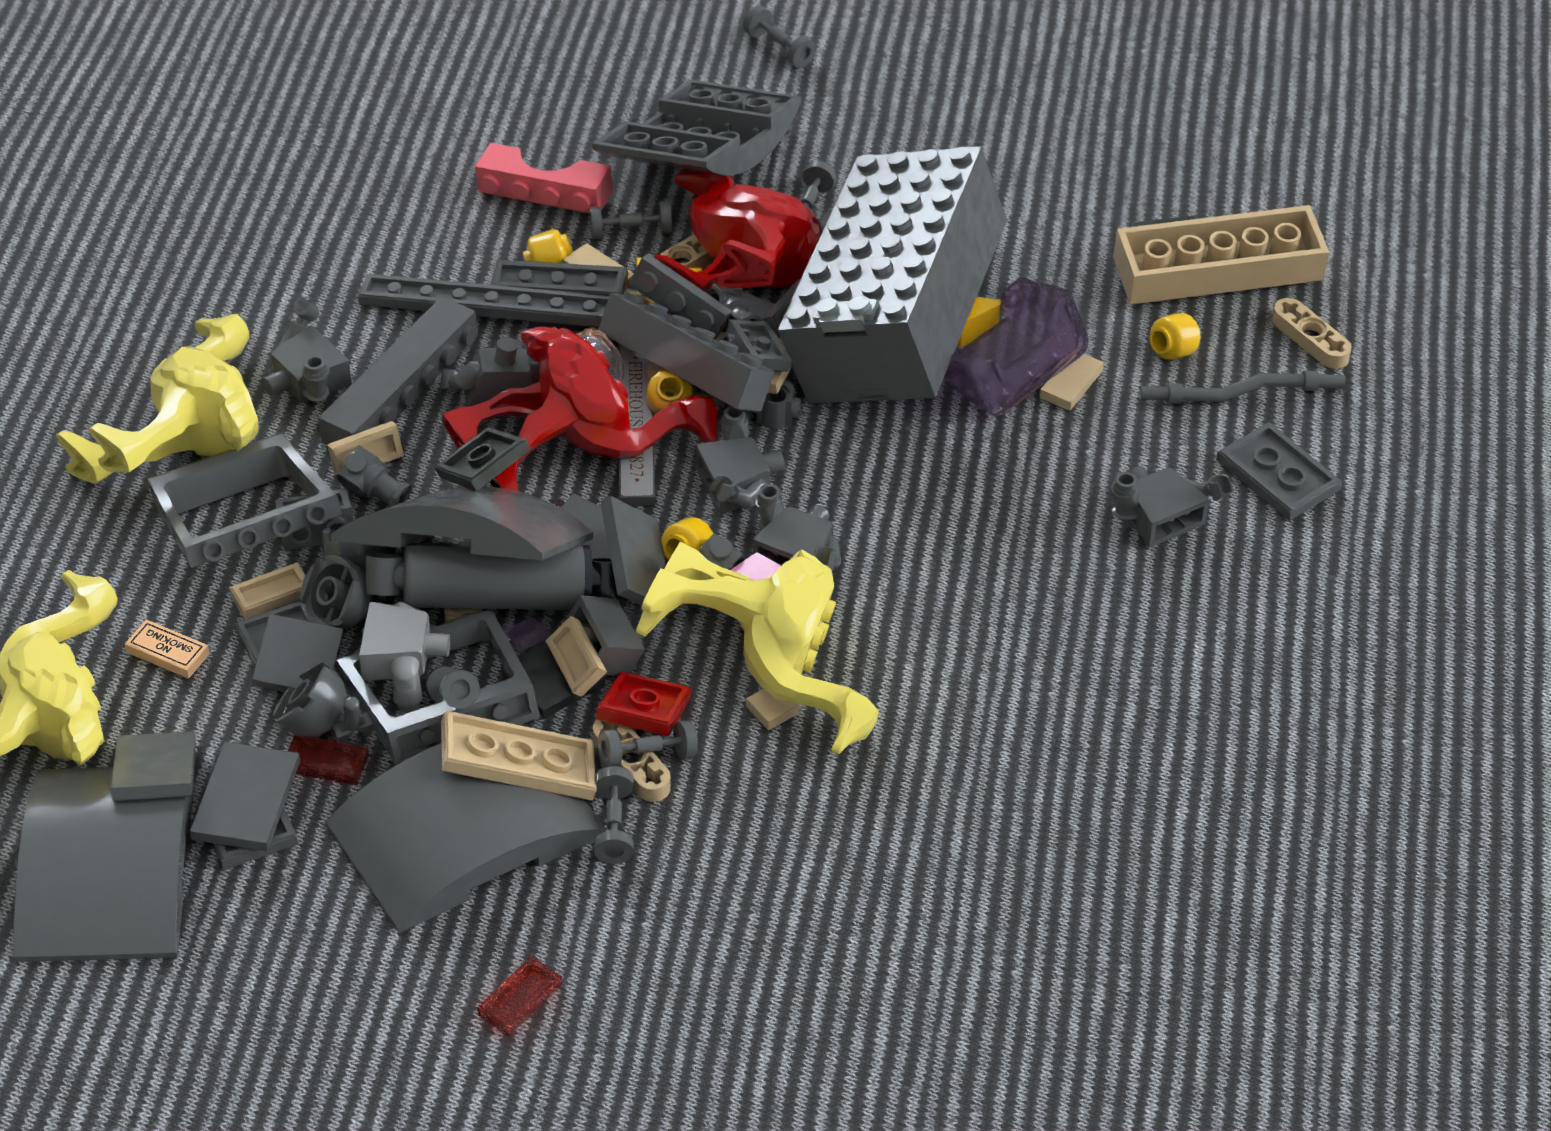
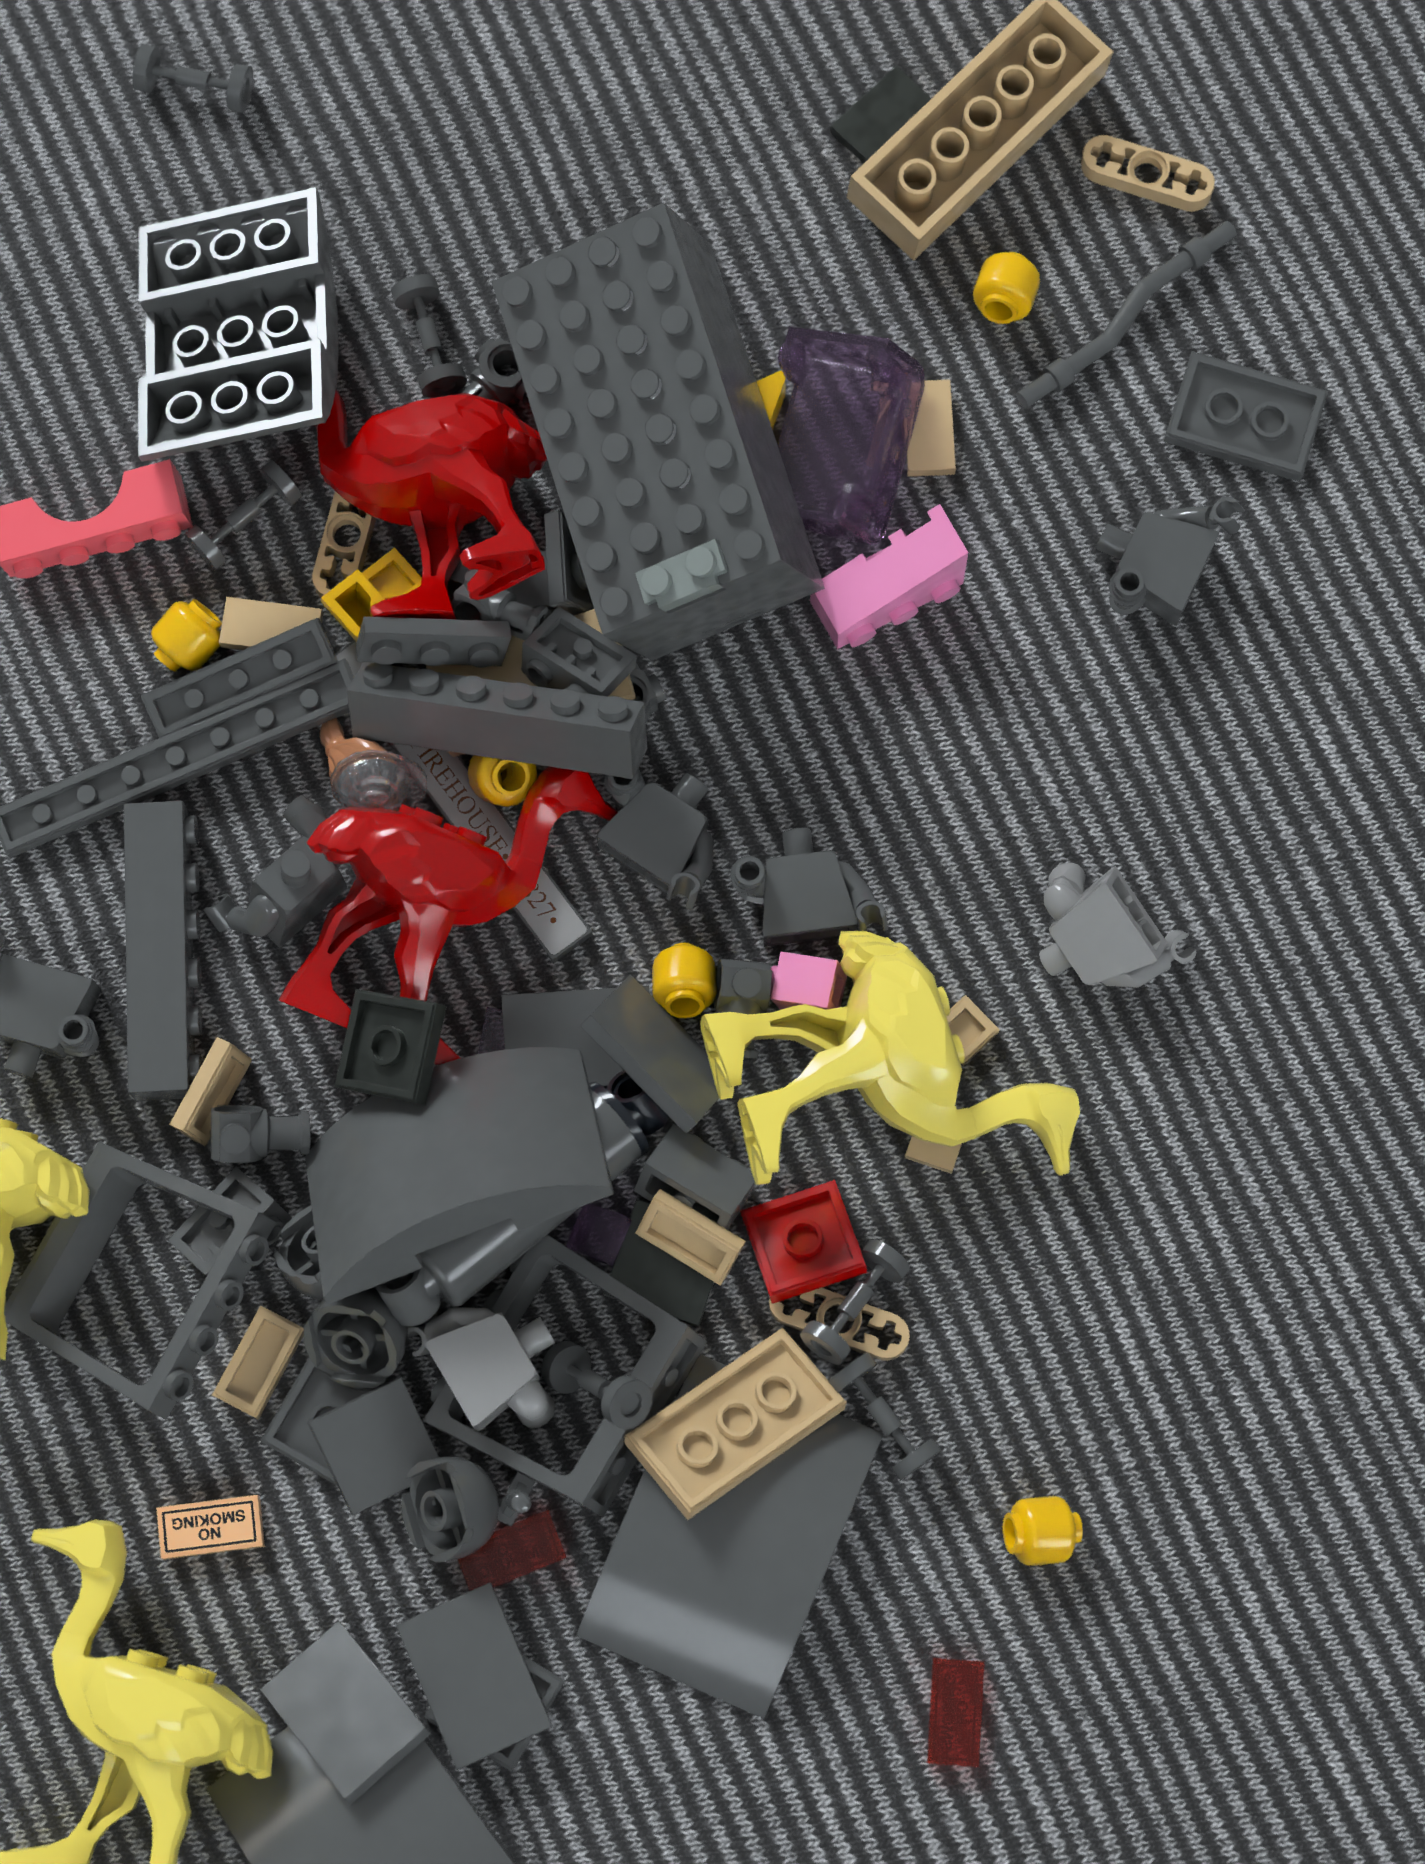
camera: 30 degrees left, 30 degrees up
none -> bright pink wedge [810,504,968,649]
none -> tan tile [946,995,1000,1066]
none -> yellow head [1003,1496,1083,1566]
none -> light grey torso [1039,863,1196,988]

